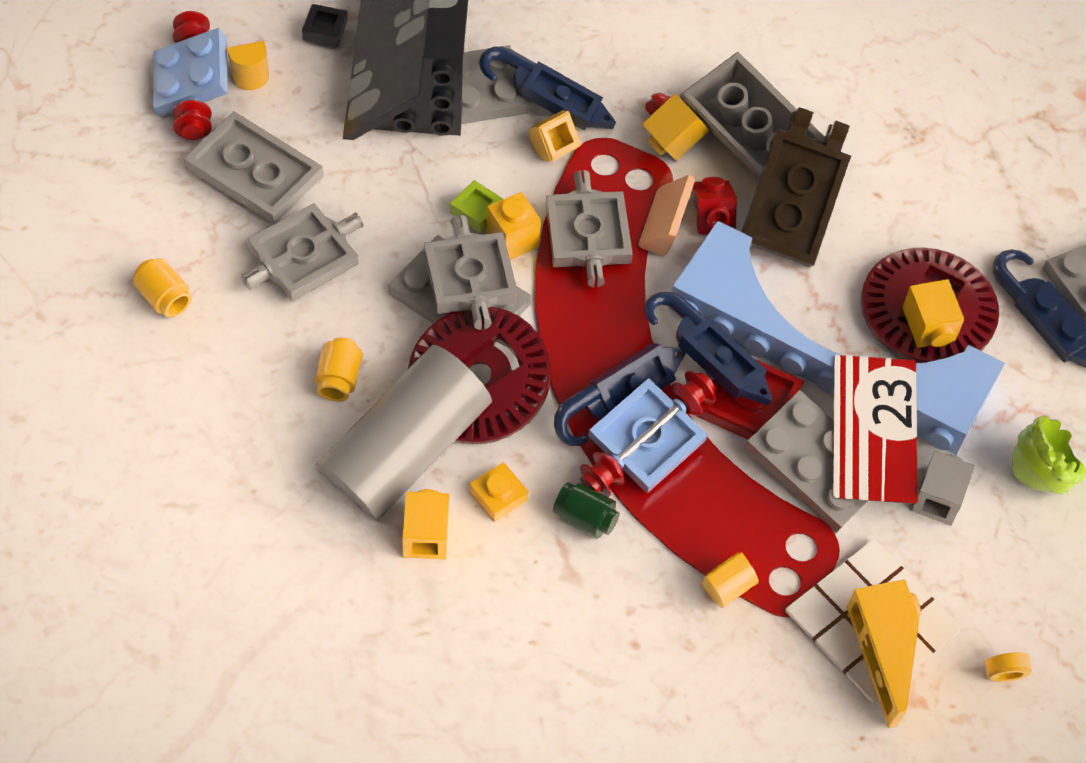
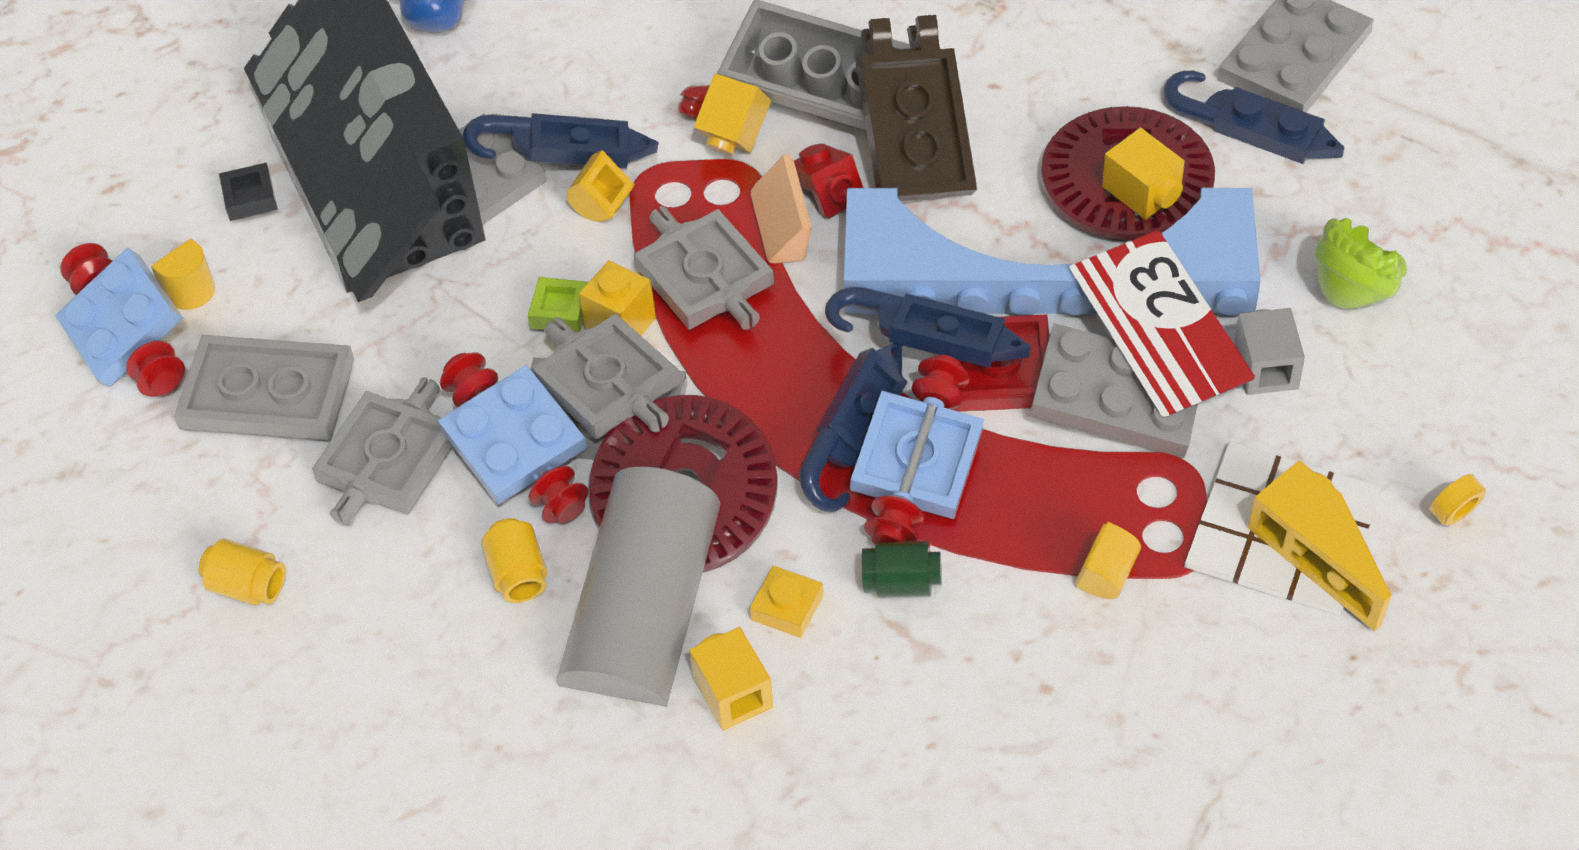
camera: 20 degrees left, 5 degrees down
none -> light blue plate [438,352,588,523]

